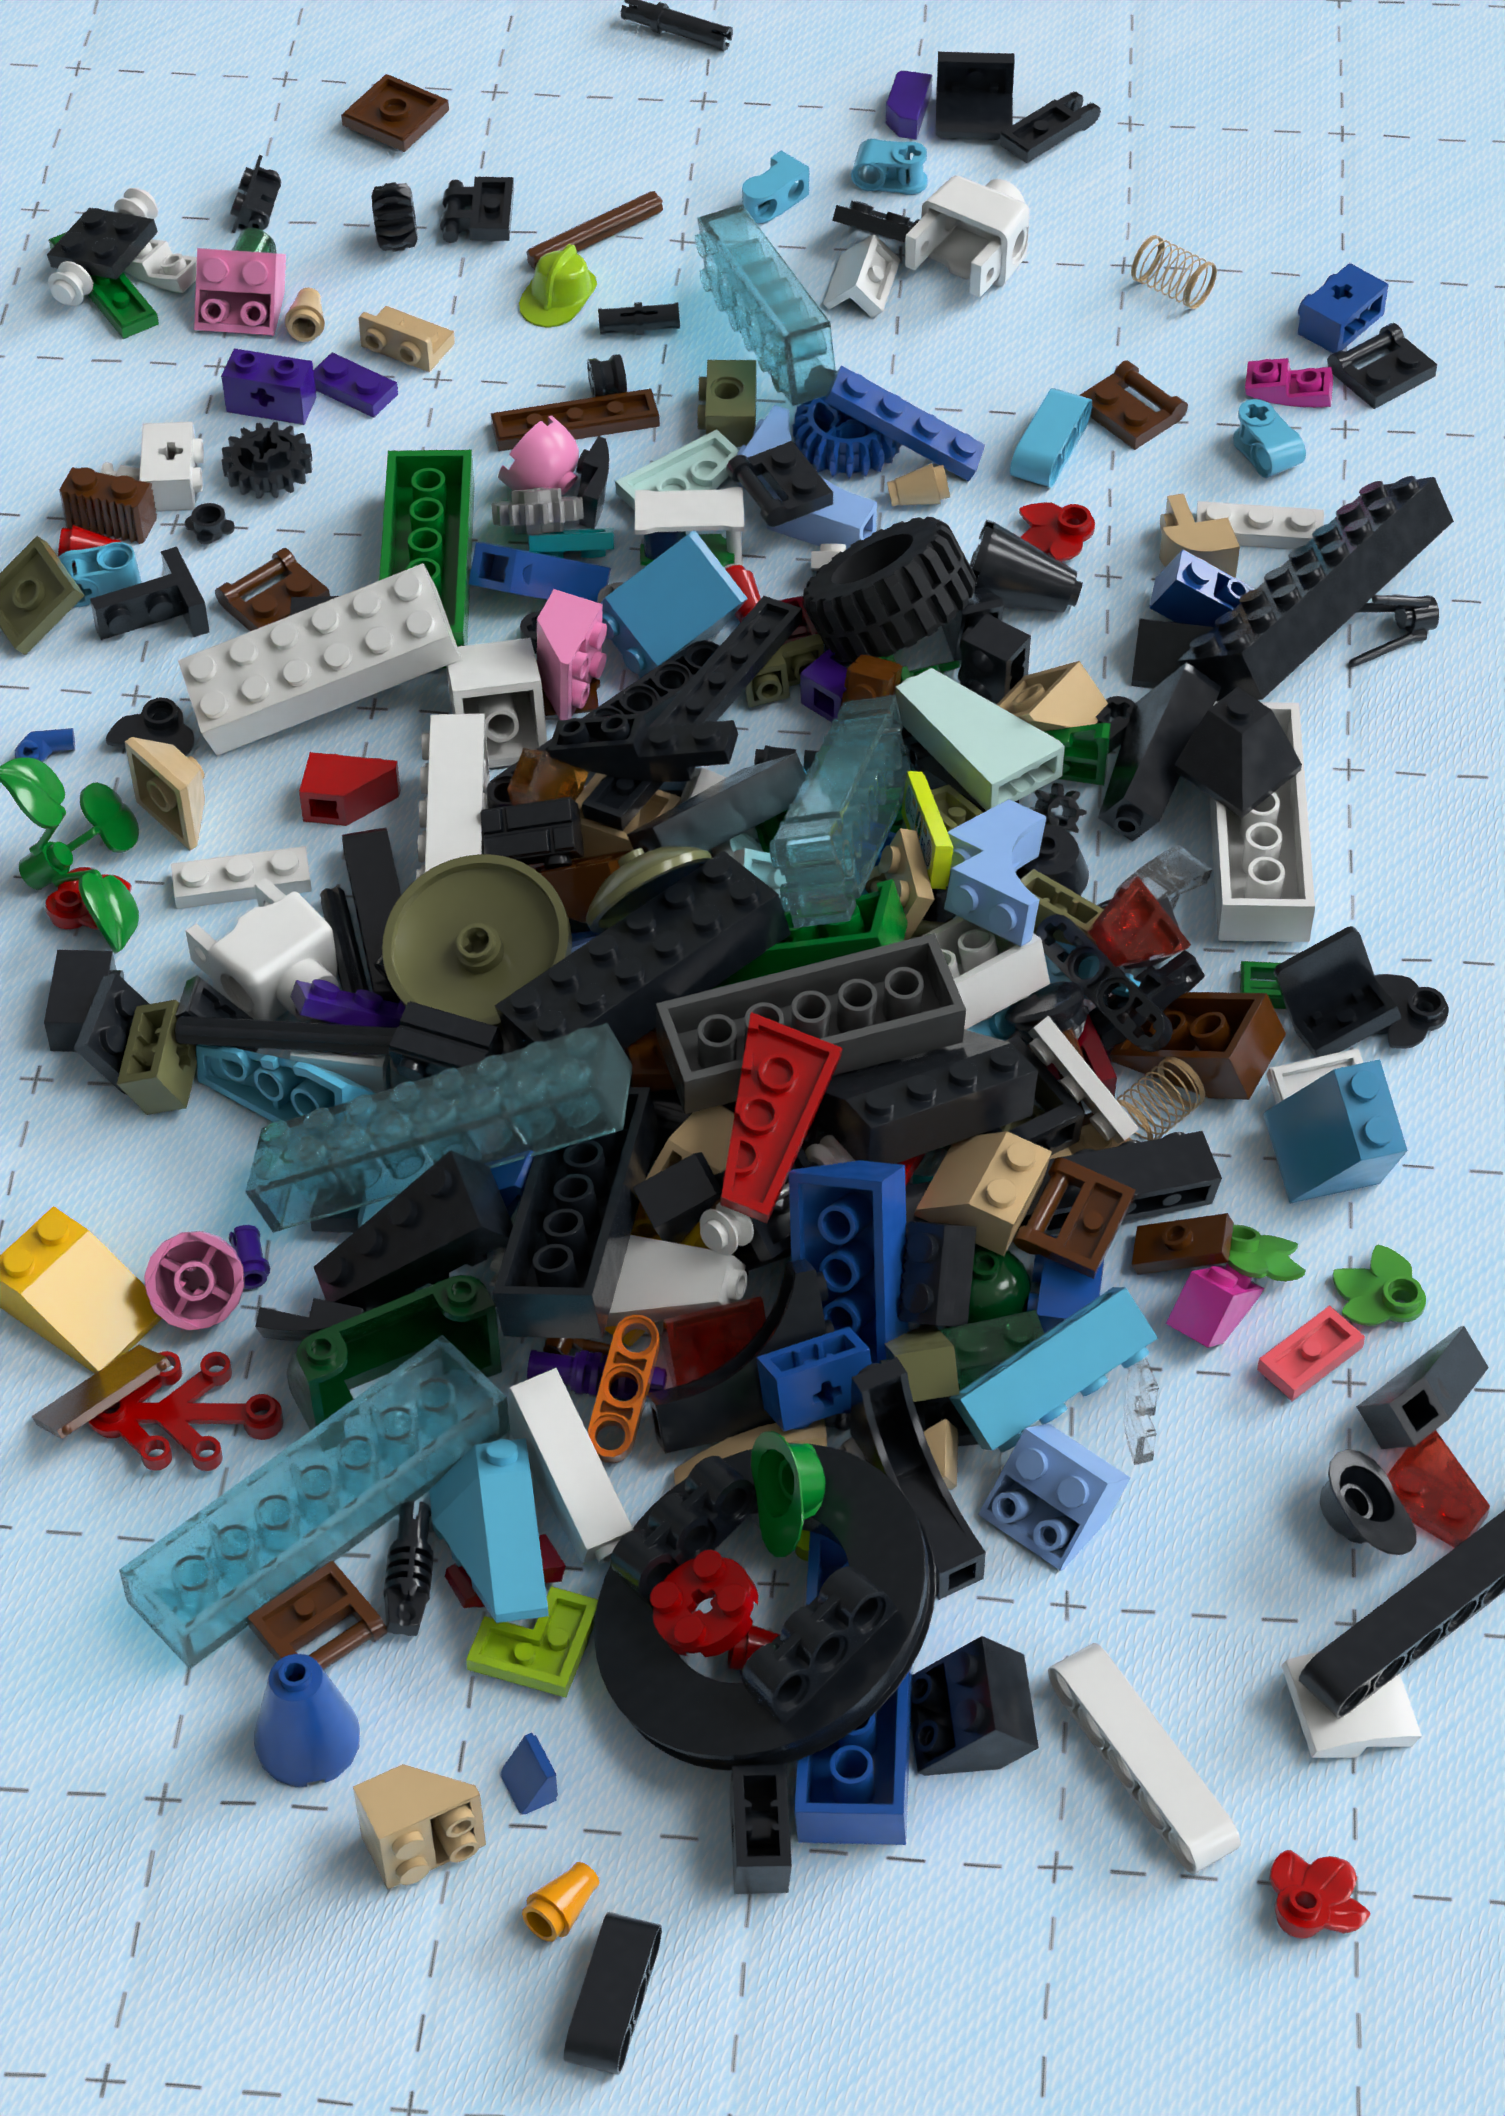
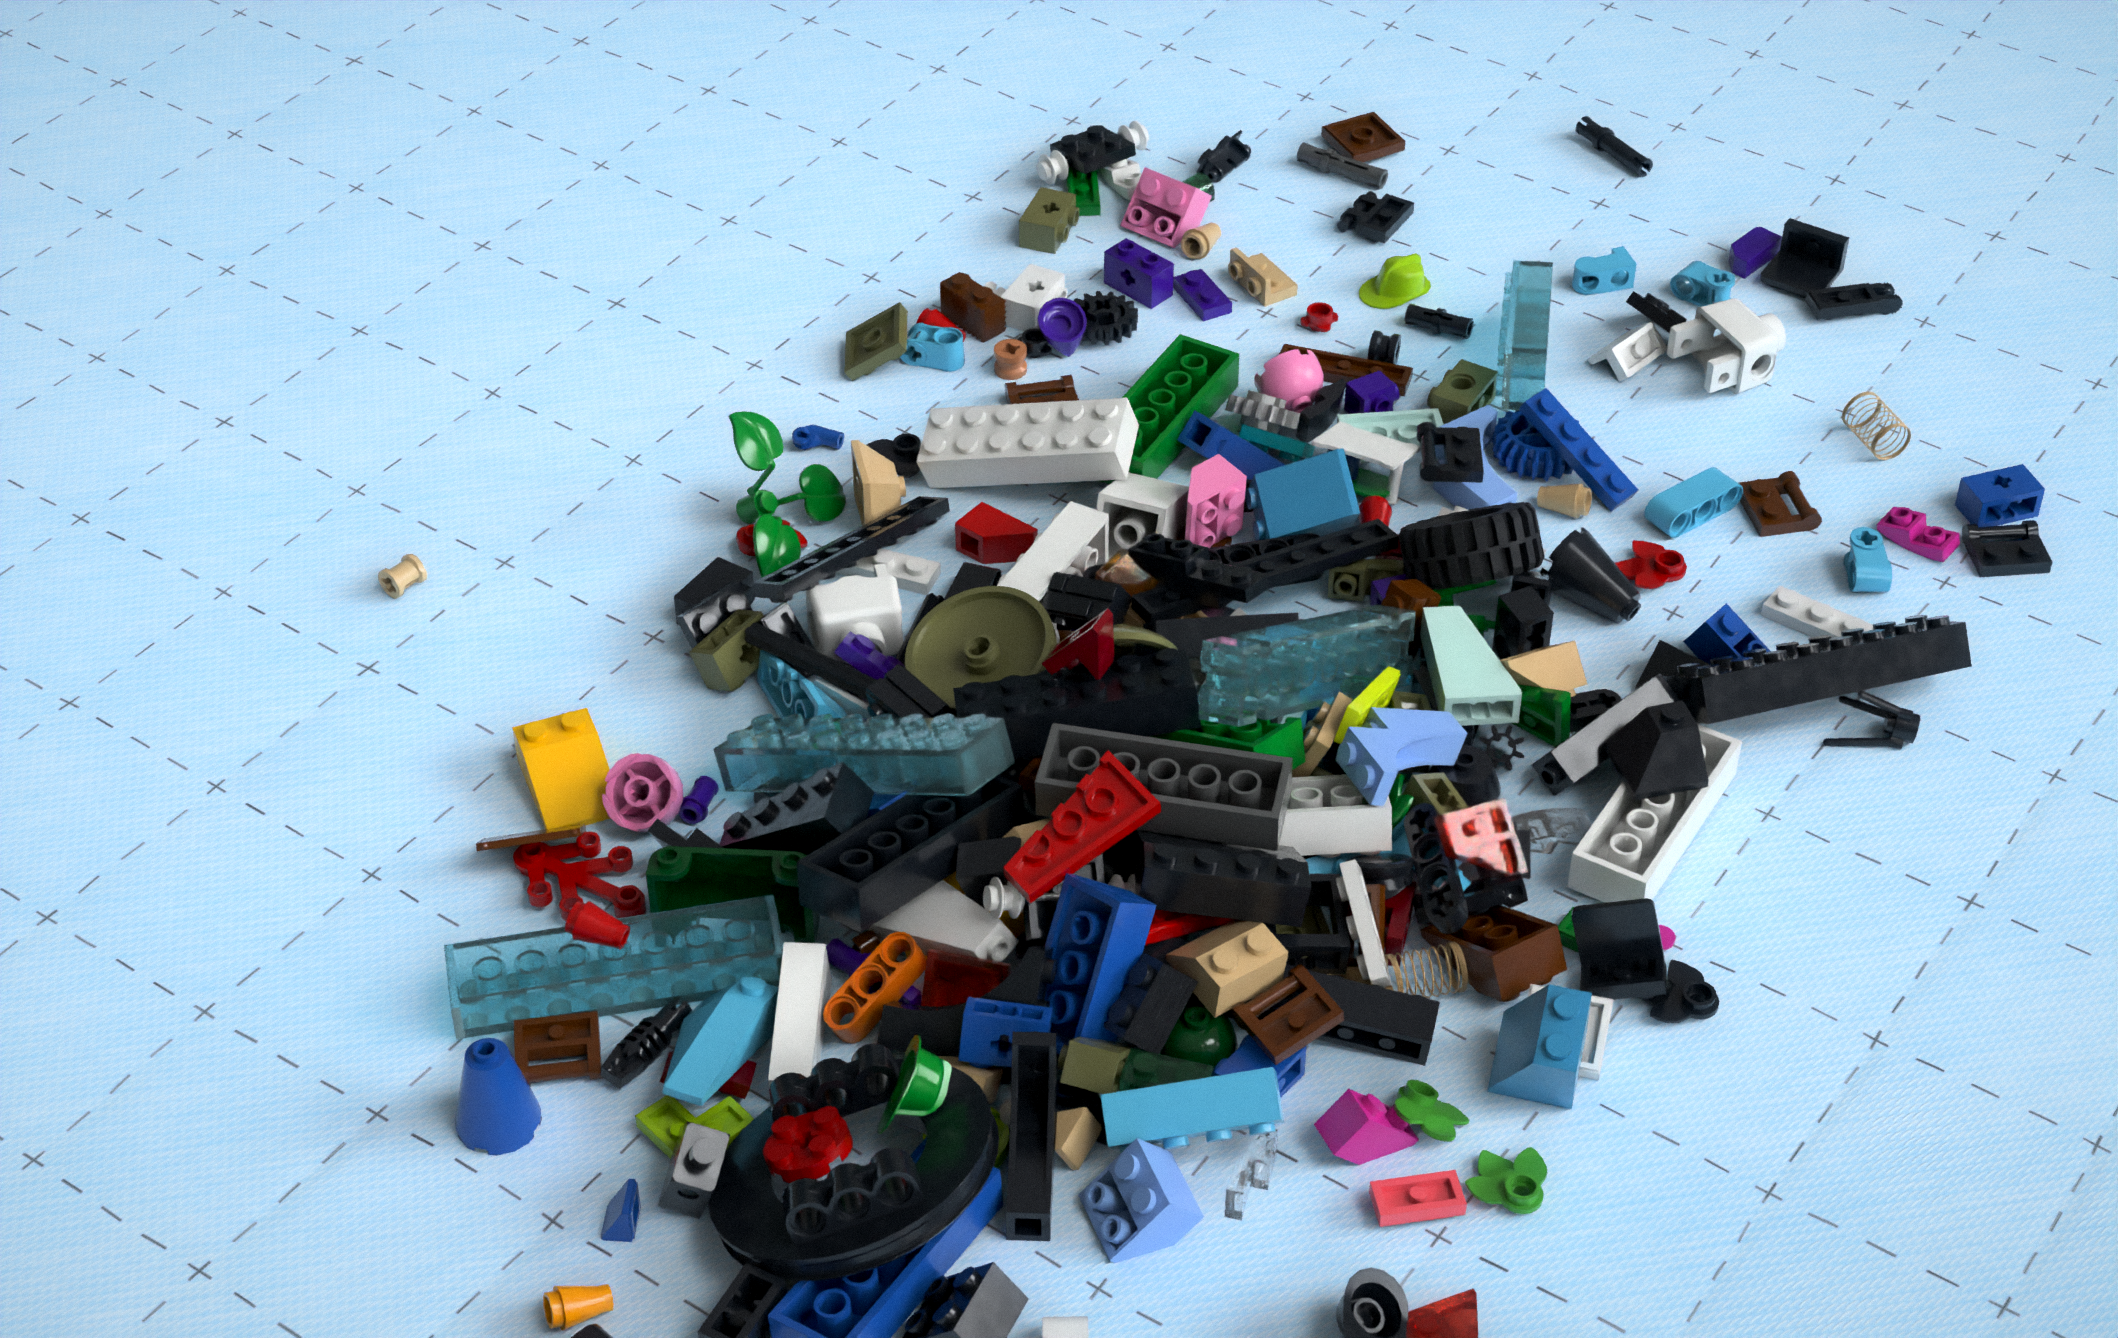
camera: 30 degrees right, 10 degrees down
black bracket [90,546,210,640] -> none
tan slope [353,1764,486,1890] -> none
black gear [371,182,418,252] -> none
reddish brown axle [526,191,663,270] -> none
reddish brown plate [1131,1213,1234,1275] -> none
tan brick [1159,493,1240,577] -> none
black slope [1357,1326,1489,1449] -> none
none -> red cone [565,901,630,950]
none -> torso [657,1122,730,1219]
none -> black plate [752,496,950,603]
none -> nougat wheel [994,339,1027,380]
none -> olive brick [1019,187,1080,254]
none -> dark purple piece [1038,298,1087,357]
none -> dark red slope [1041,608,1114,680]
none -> dark grey pin [1297,142,1388,189]
none -> red plate [1300,302,1339,332]
none -> dark purple brick [1344,371,1400,414]

